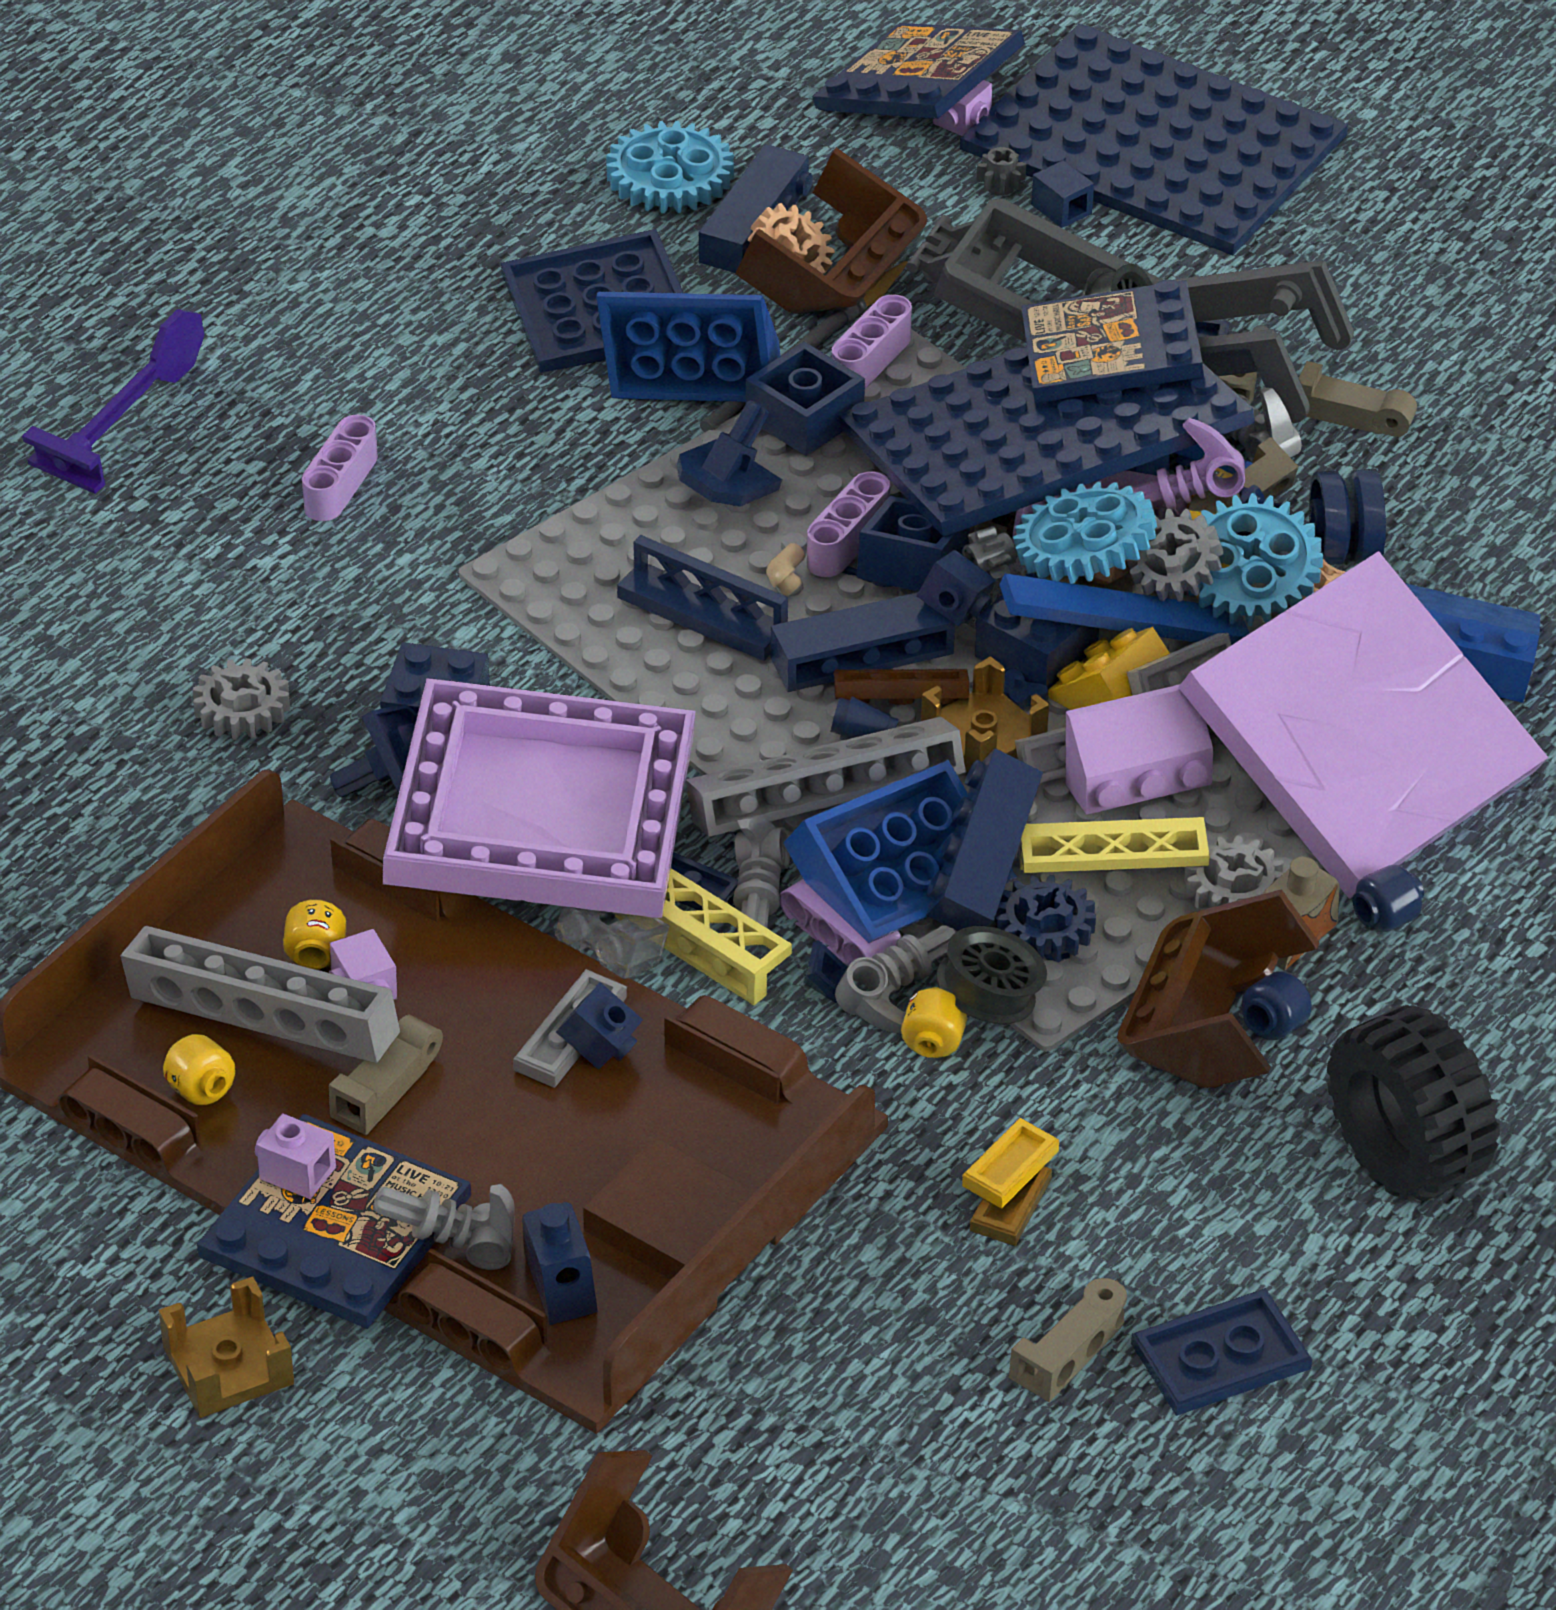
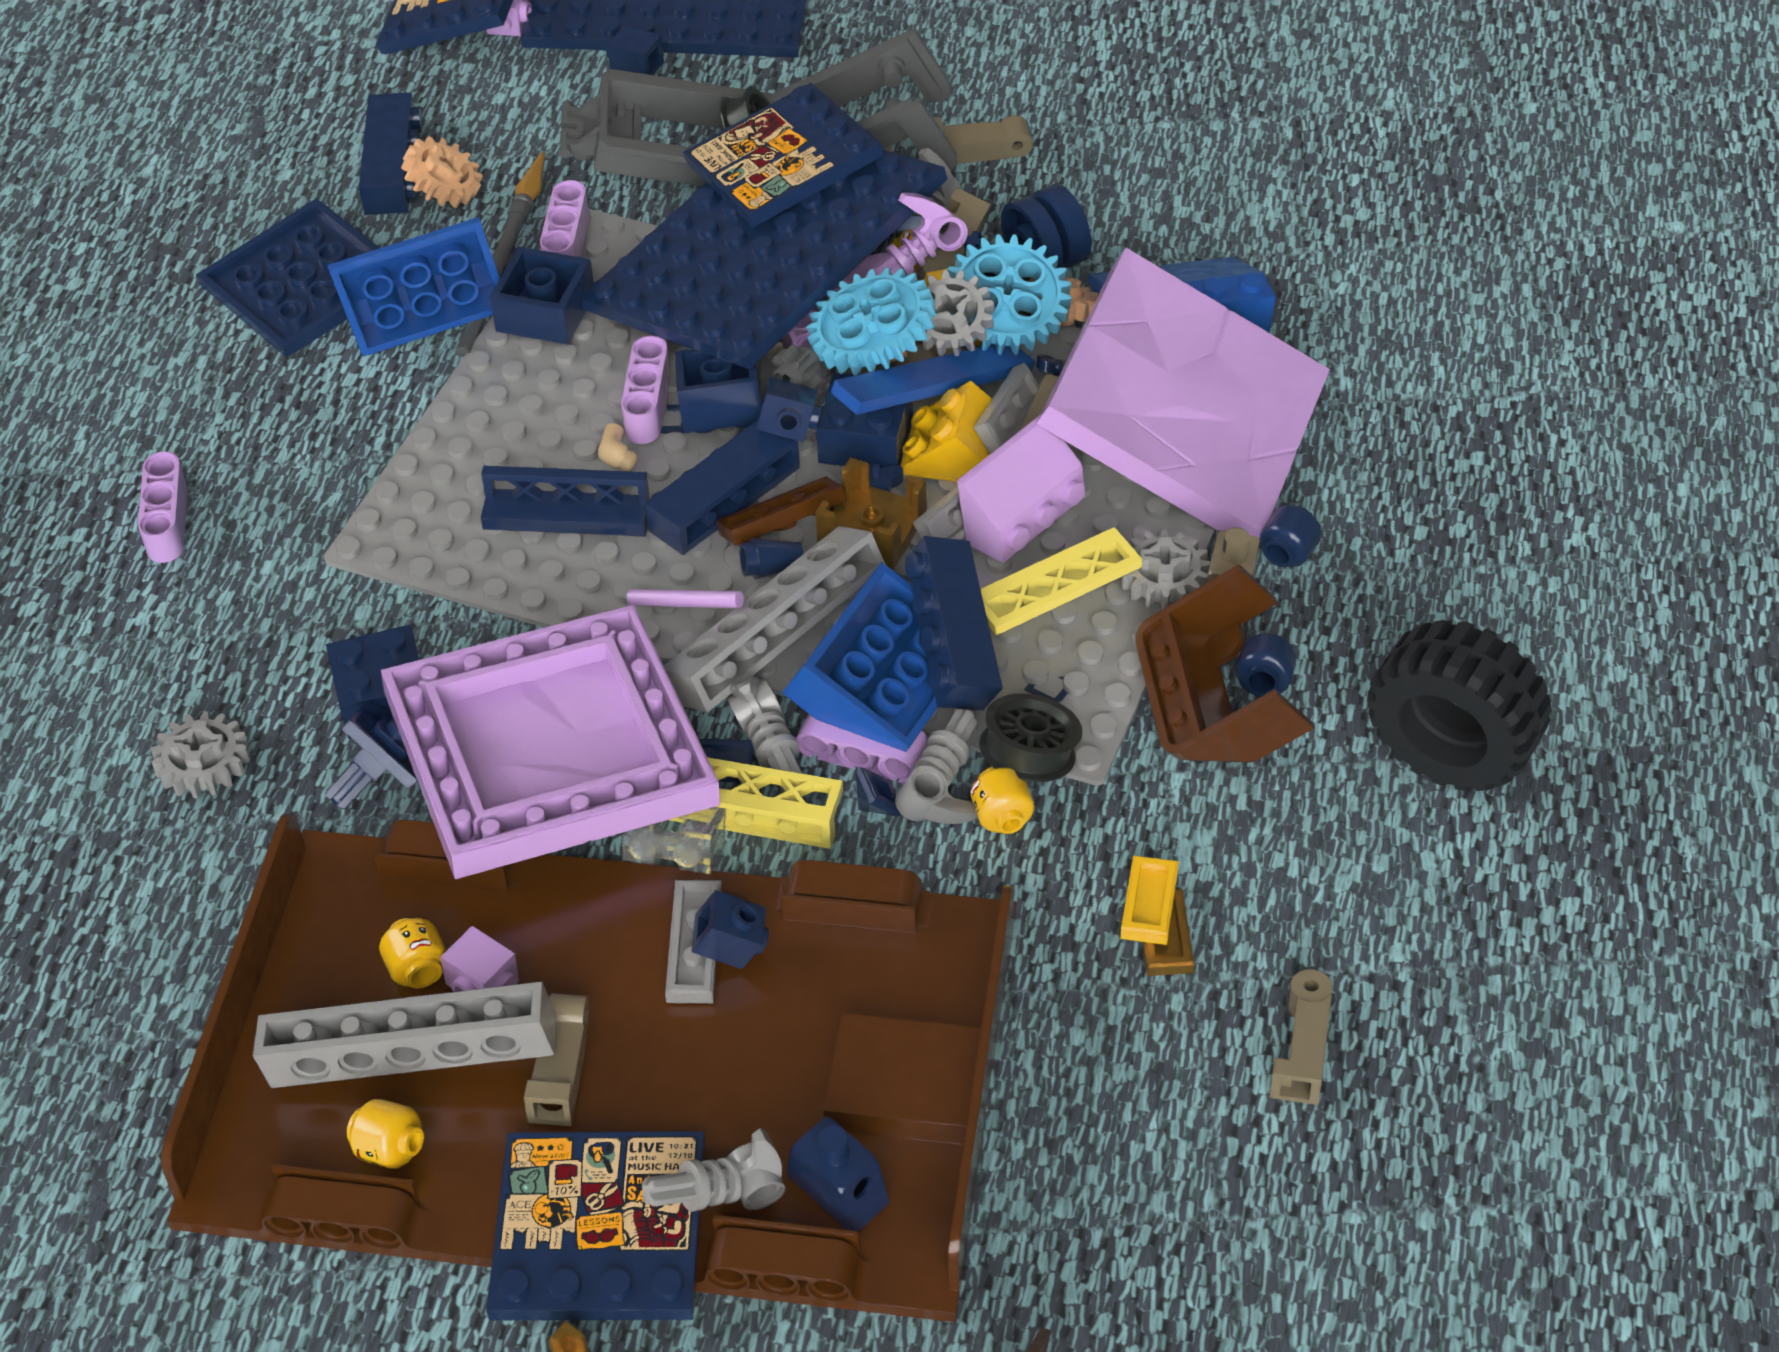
camera: 25 degrees left, 5 degrees up
lavender brick [255,1114,336,1199] -> none
medium azure gear [606,121,734,213] -> none
dark blue piece [677,401,783,507] -> none
reddish brown windscreen [735,147,927,314] -> none
dark grey gear [976,147,1026,195] -> none
dark blue gear [995,875,1097,961] -> none
dark blue tile [1131,1288,1312,1416] -> none
none -> lavender bar [627,589,744,608]

